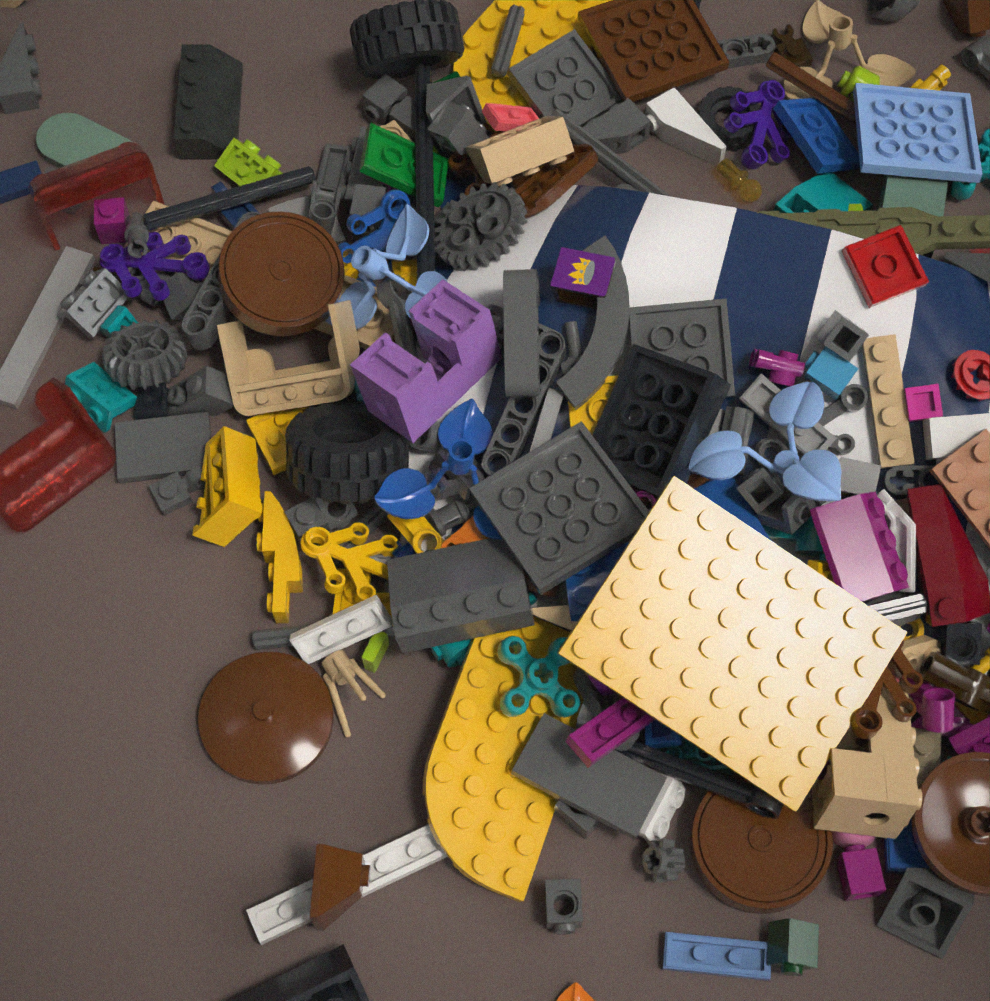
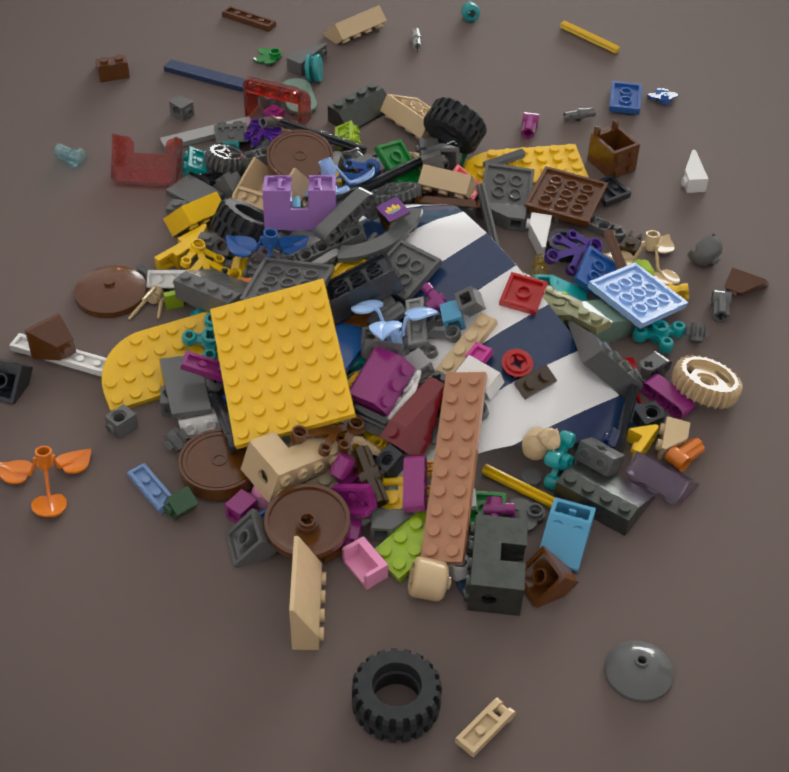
camera: 45 degrees right, 20 degrees down
none -> teal head [305,54,323,82]
none -> tan slope [380,94,433,140]

